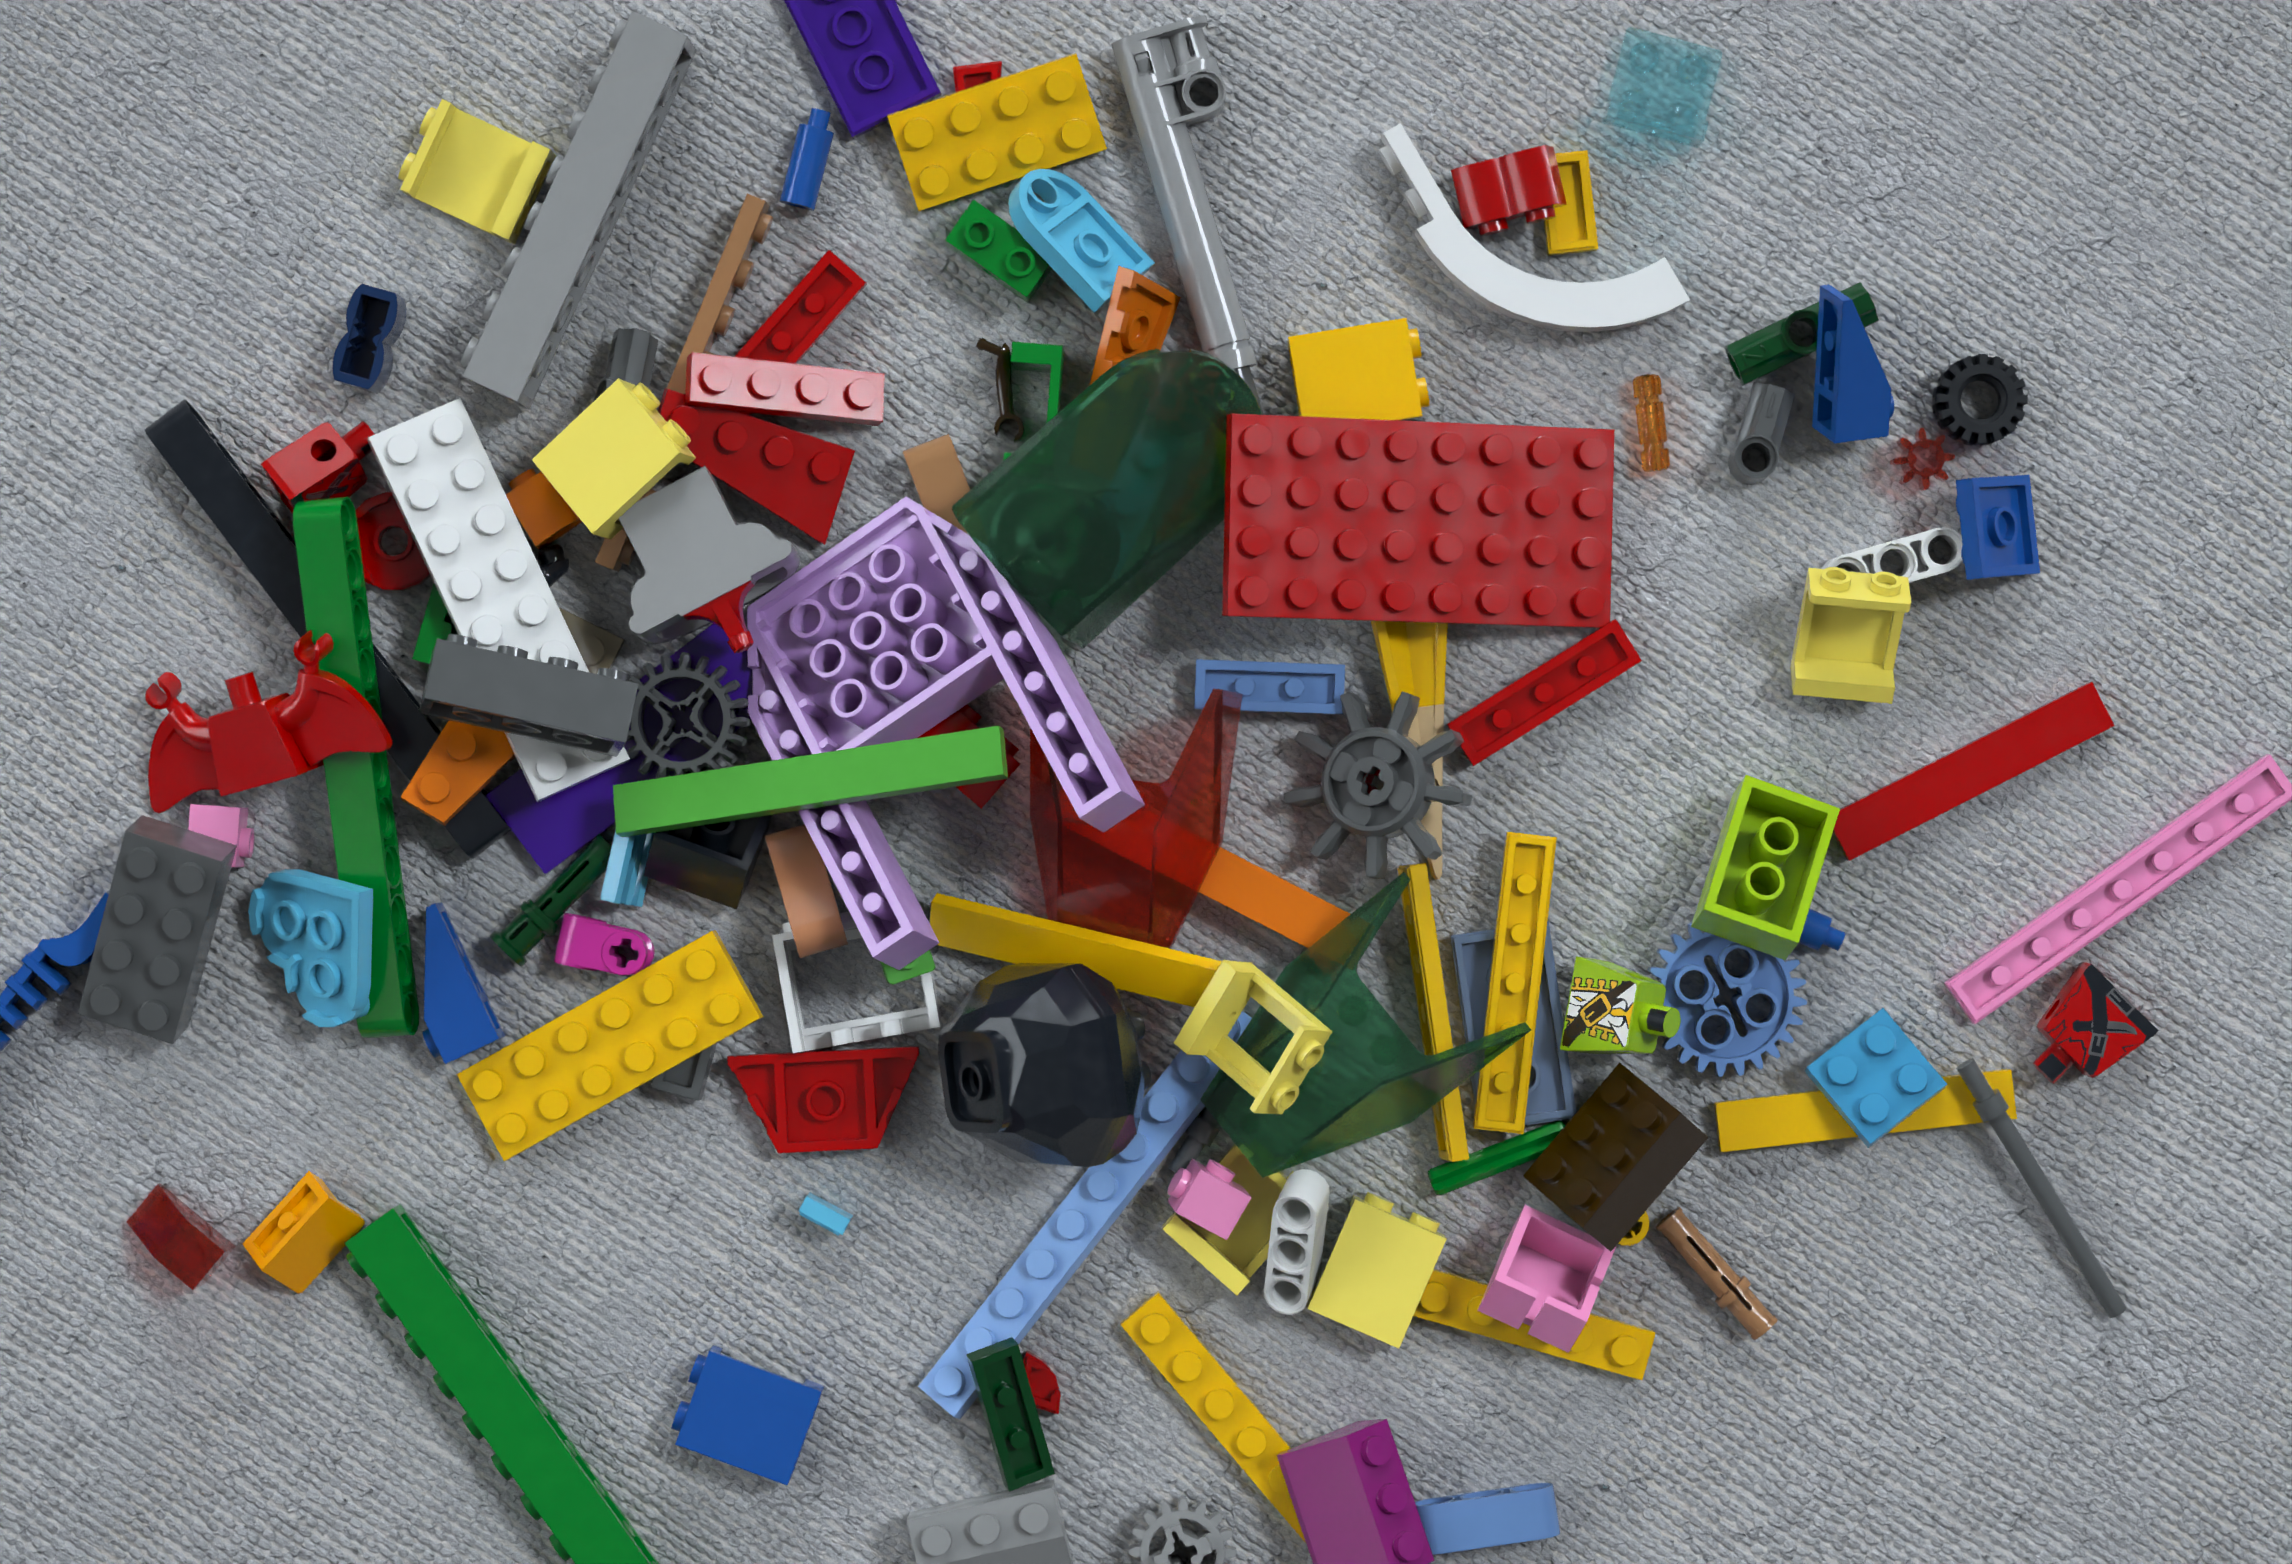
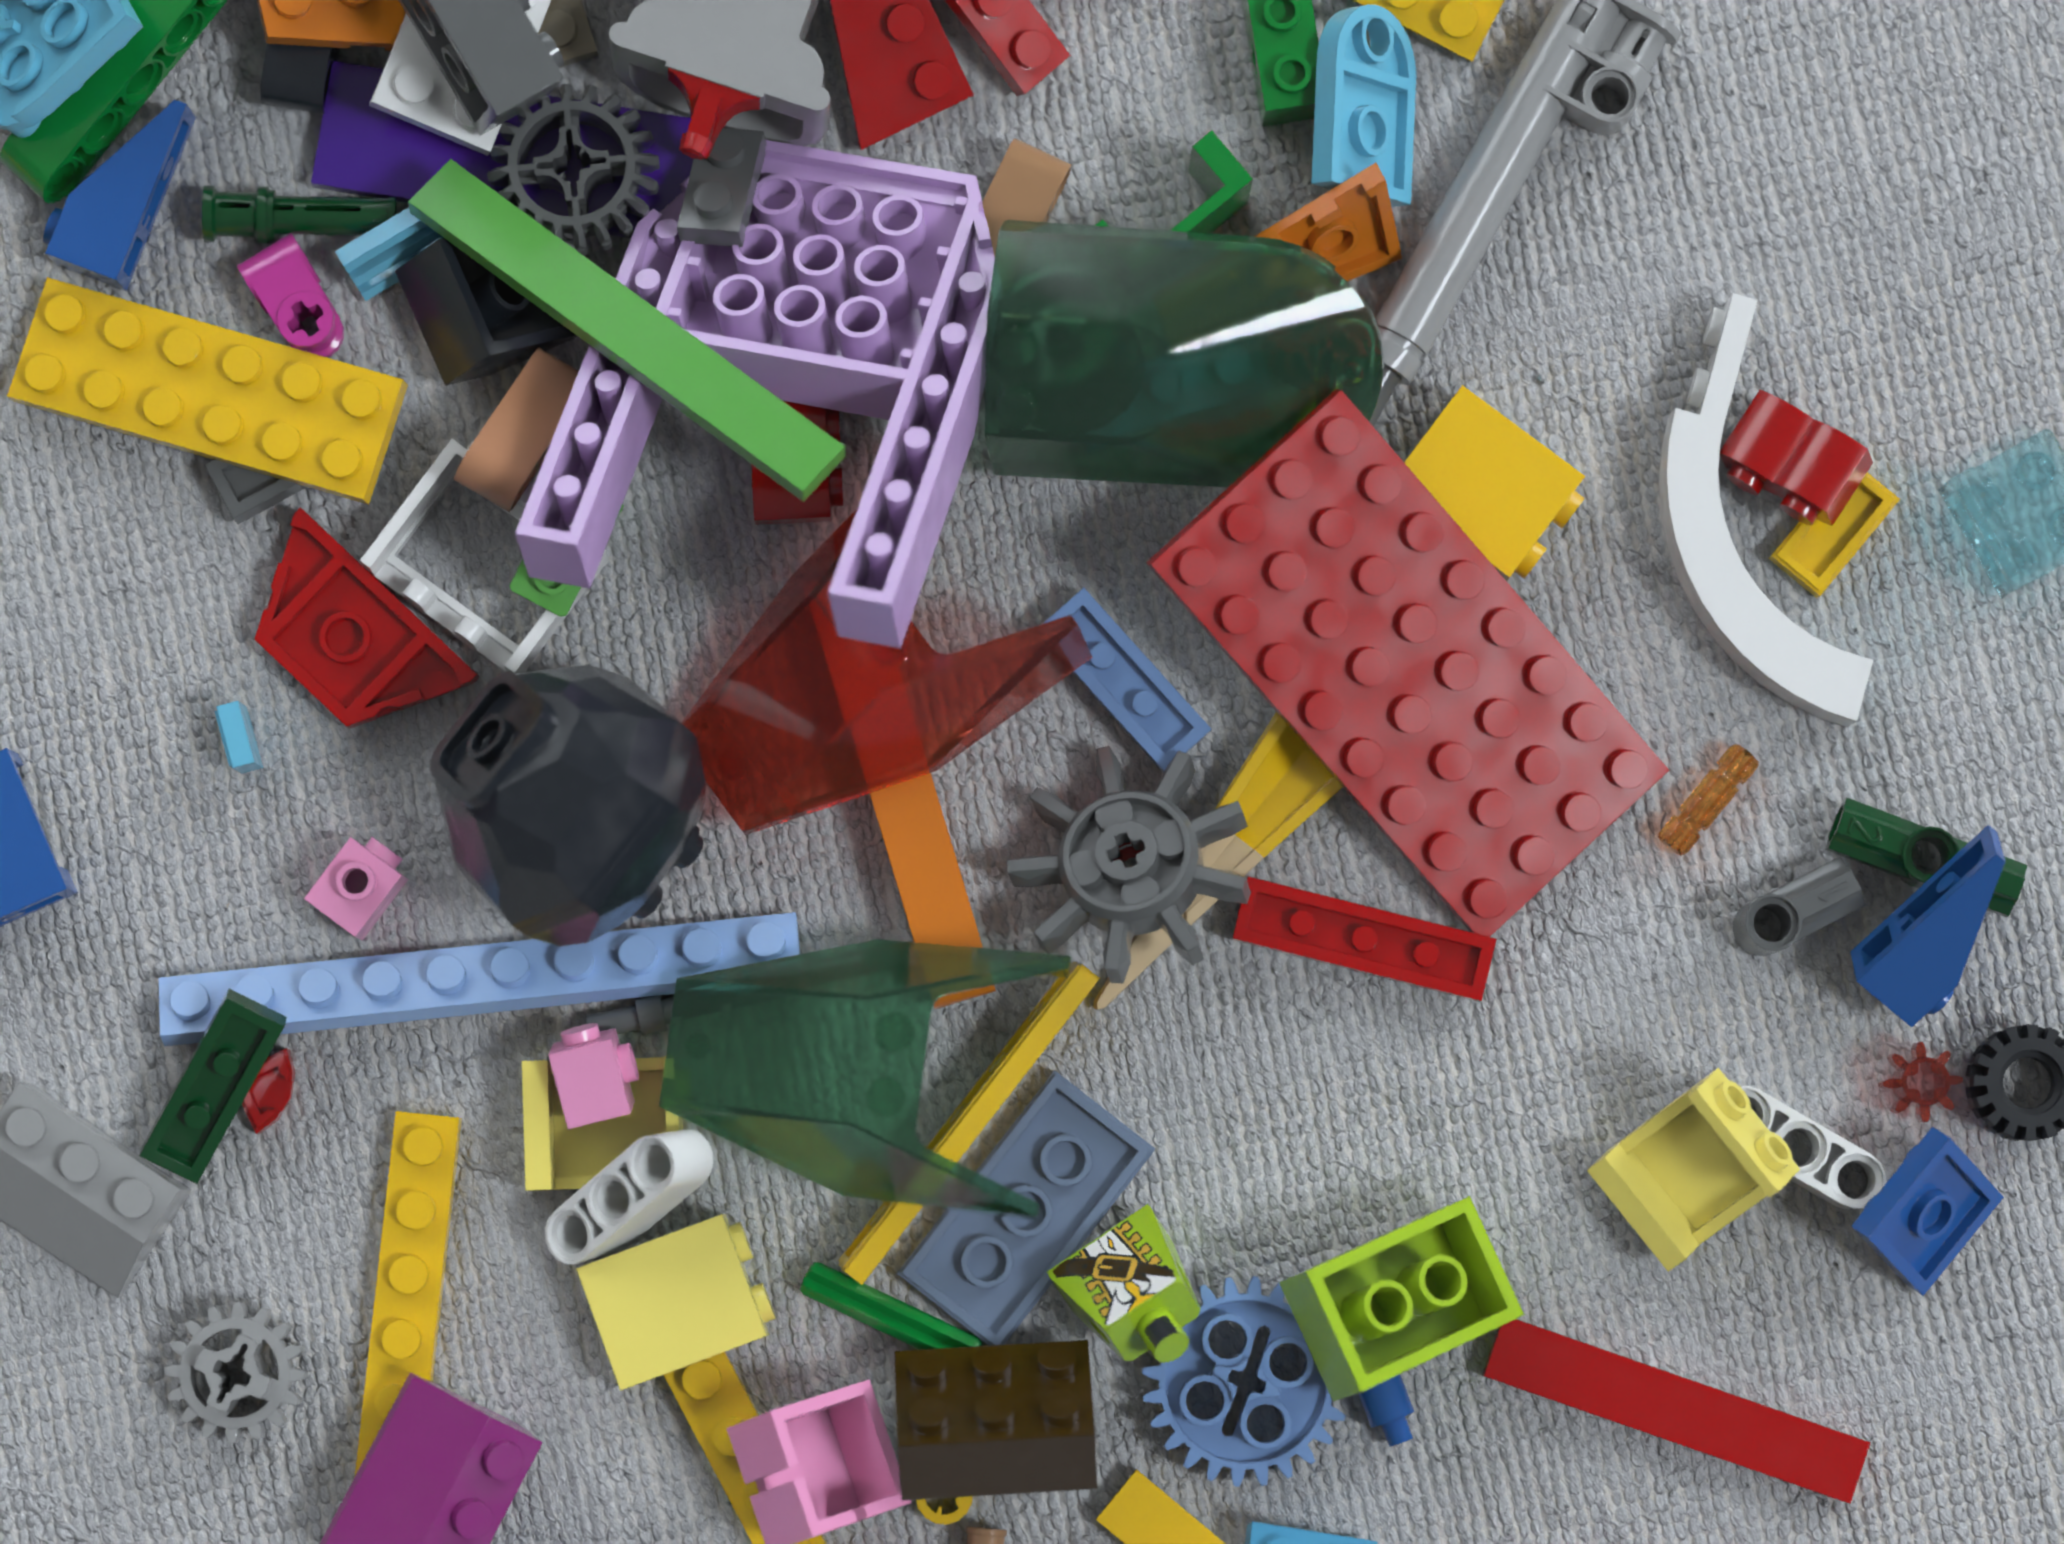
camera: 50 degrees right, 5 degrees down
yellow tile [930,893,1222,1007] -> none
dark brown piece [976,338,1025,444] -> none
light yellow panel [1174,960,1333,1114] -> none
yellow tile [1473,832,1557,1134] -> none
none -> bright pink brick [304,837,409,940]
none -> dark grey plate [677,128,767,247]

